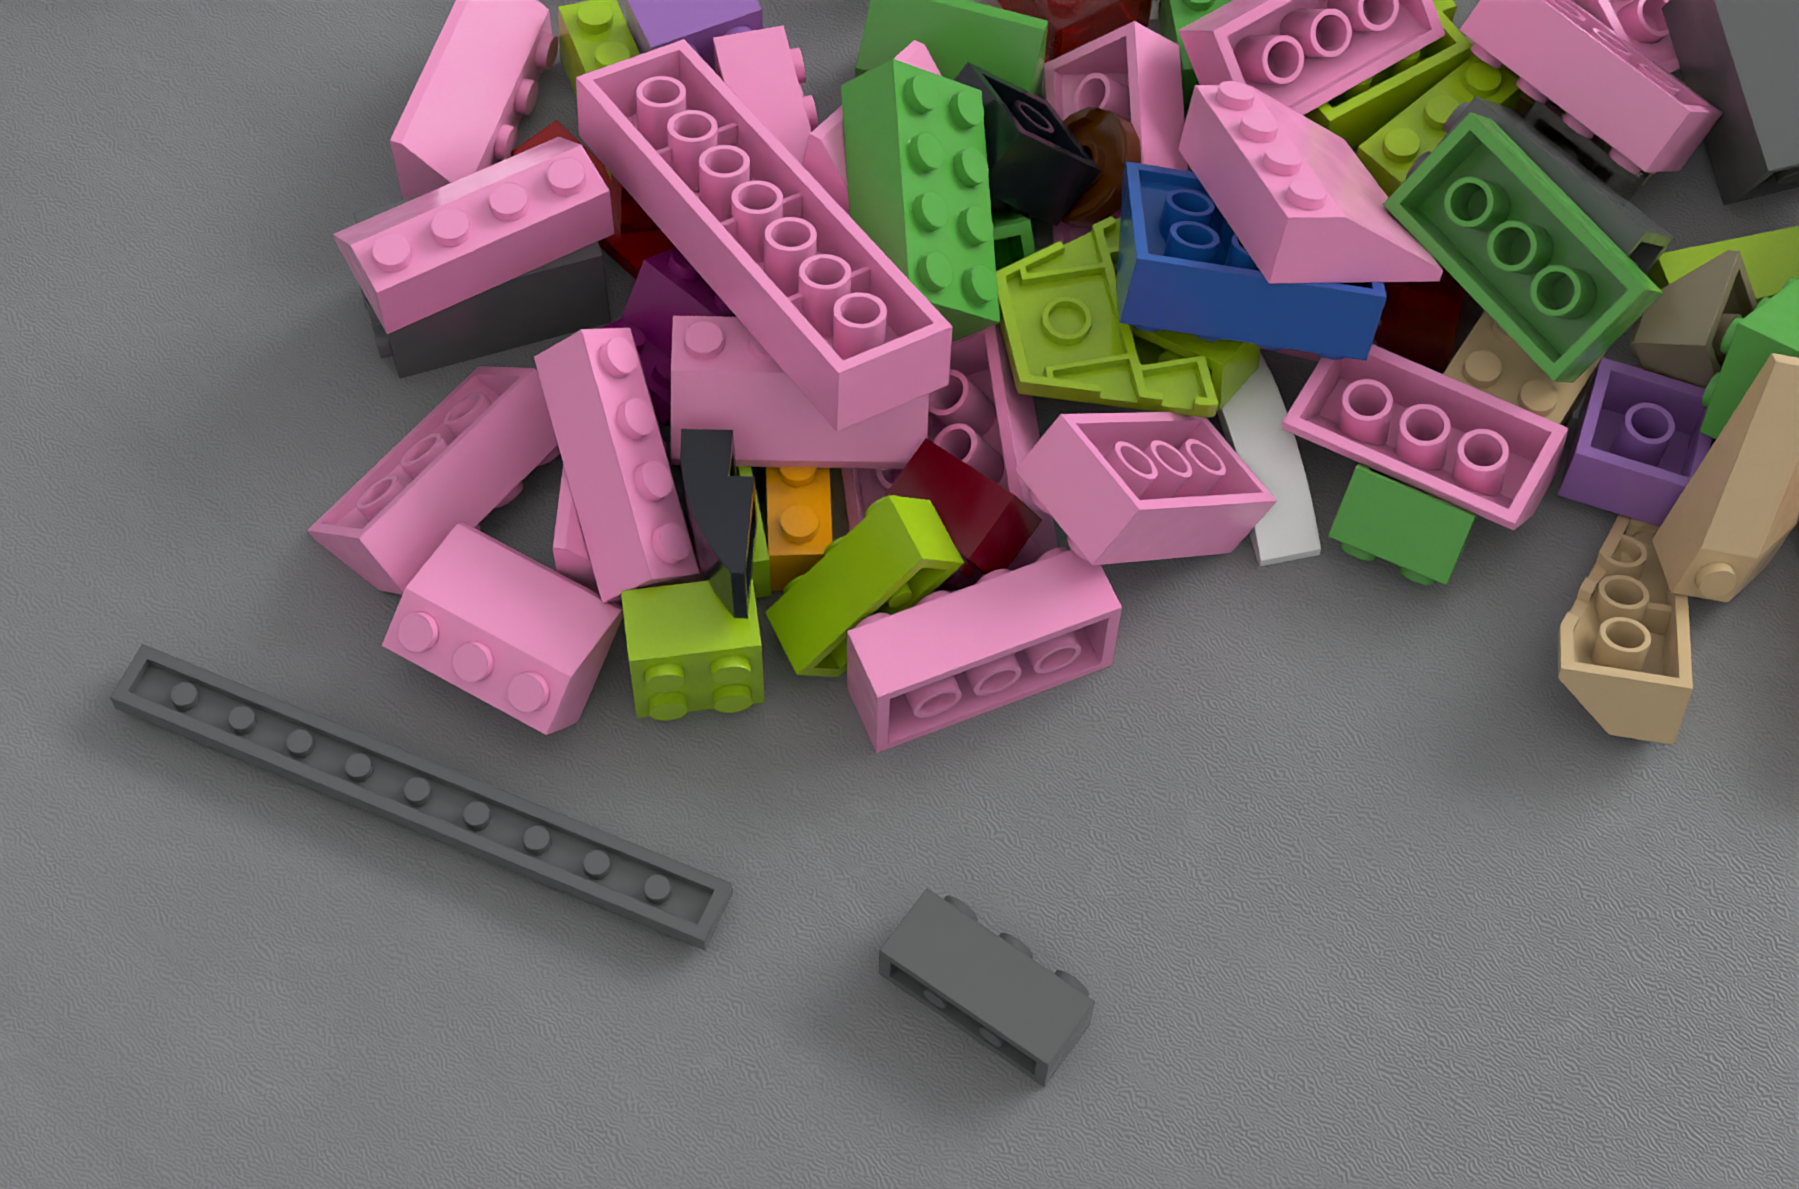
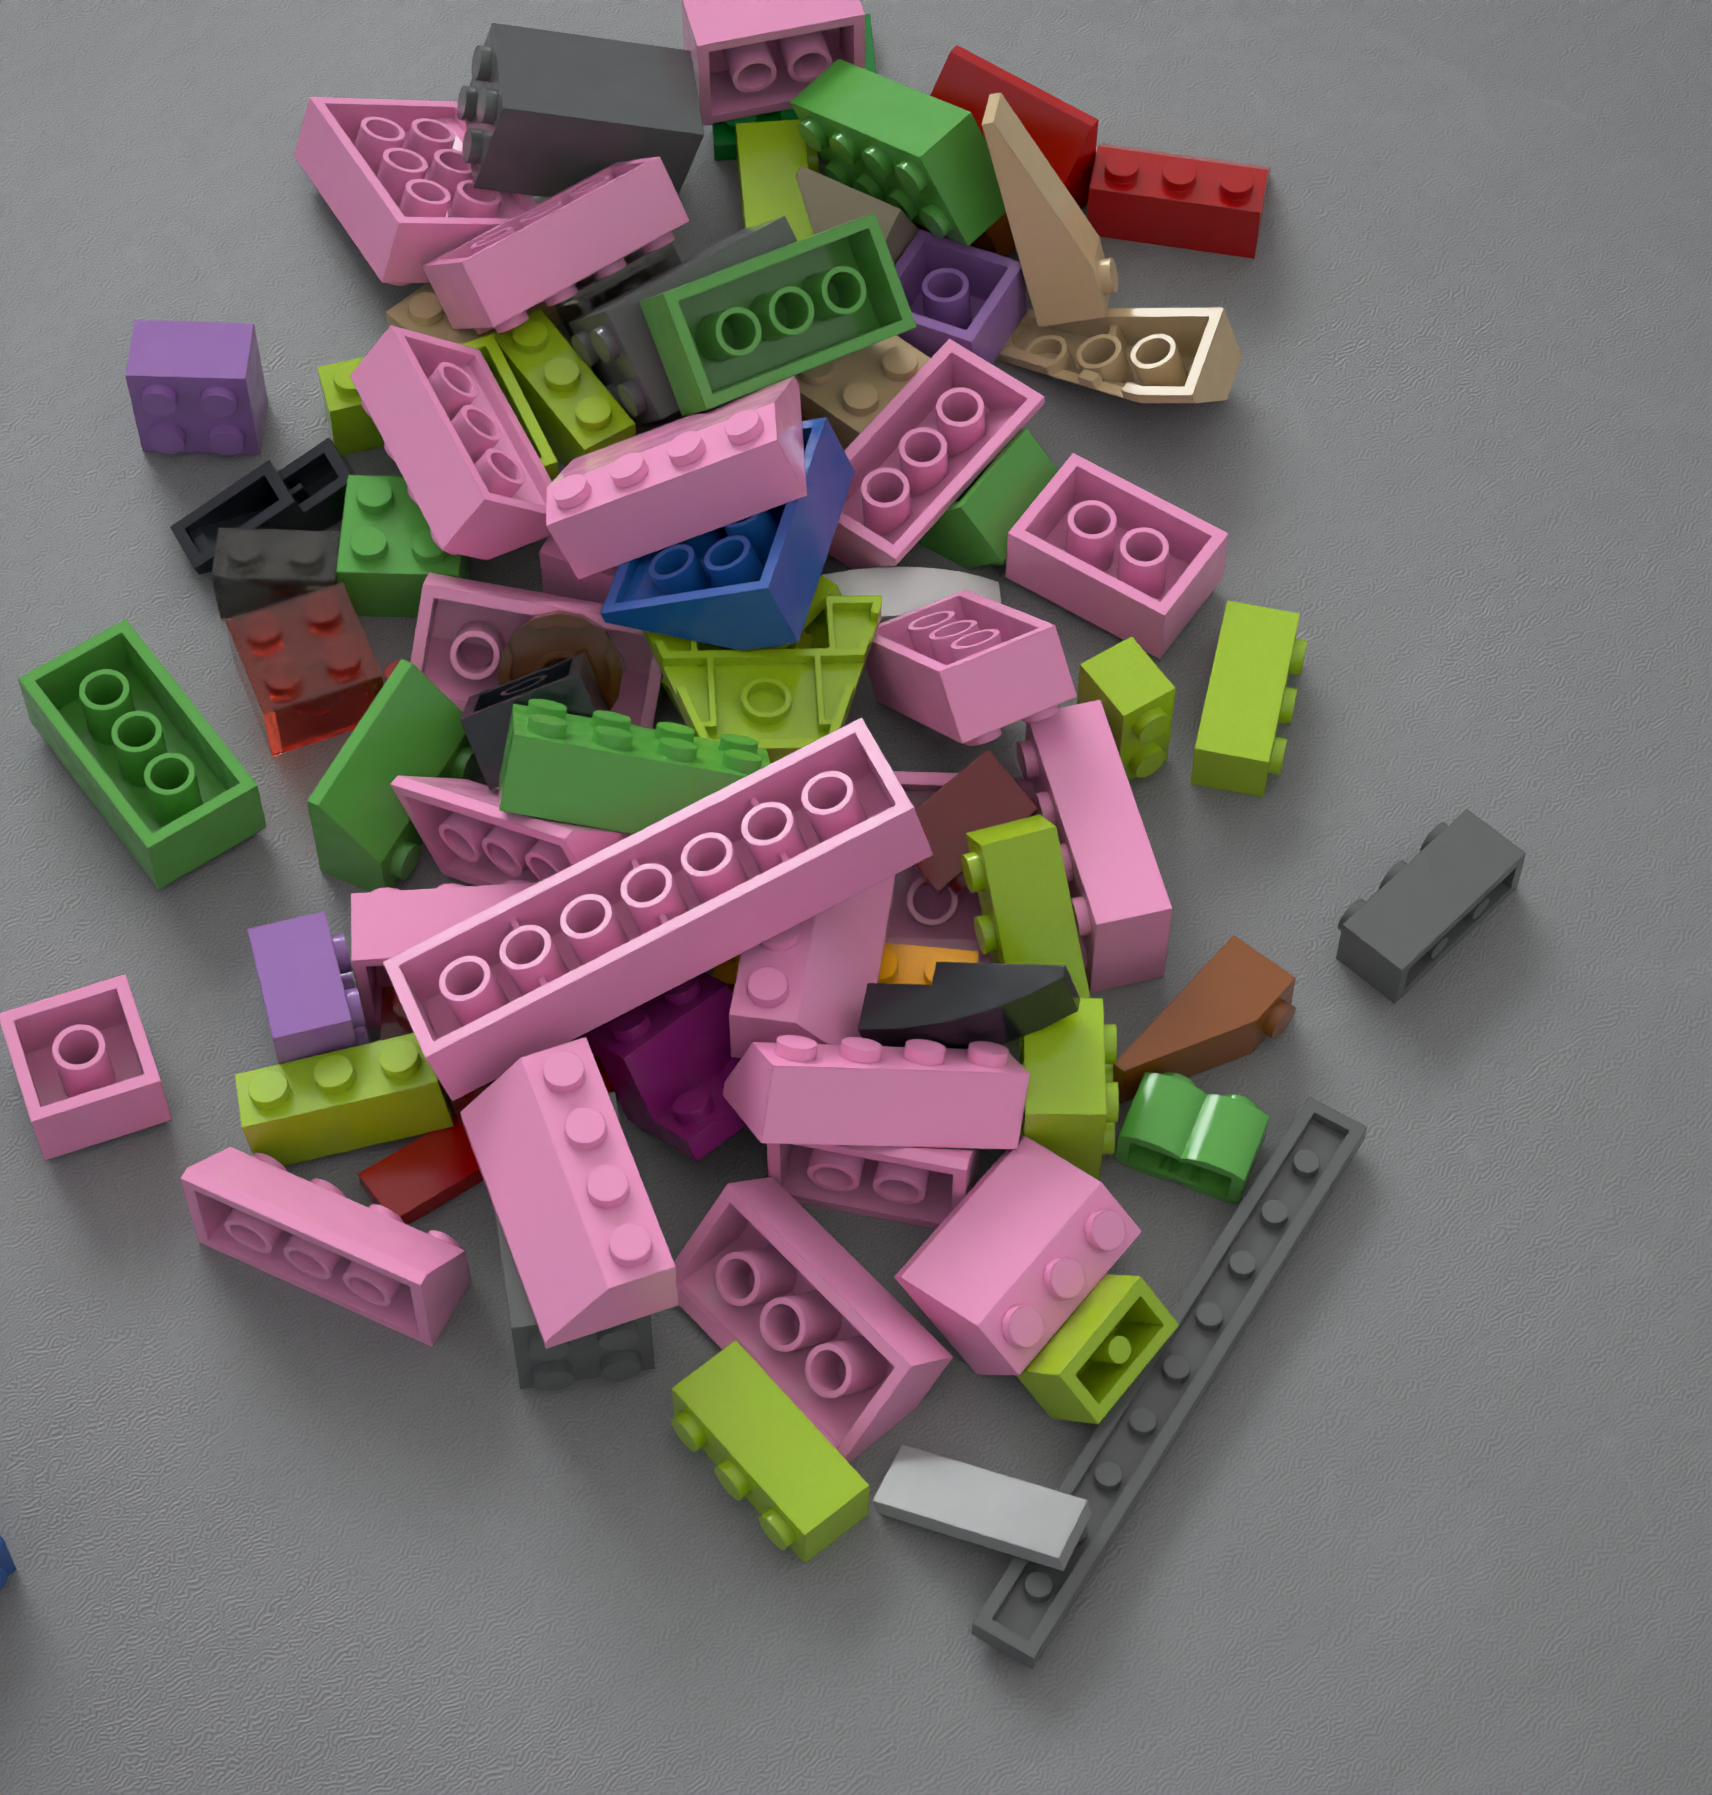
camera: 80 degrees left, 5 degrees down
none -> lime brick [671,1340,869,1564]
none -> light grey tile [872,1444,1092,1571]
none -> bright pink brick [1005,453,1229,659]
none -> lime brick [1016,1274,1179,1424]
none -> lime brick [1077,636,1176,781]
none -> dark orange slope [1113,935,1296,1104]
none -> bright green brick [1115,1072,1270,1203]
none -> lime brick [1190,600,1308,798]

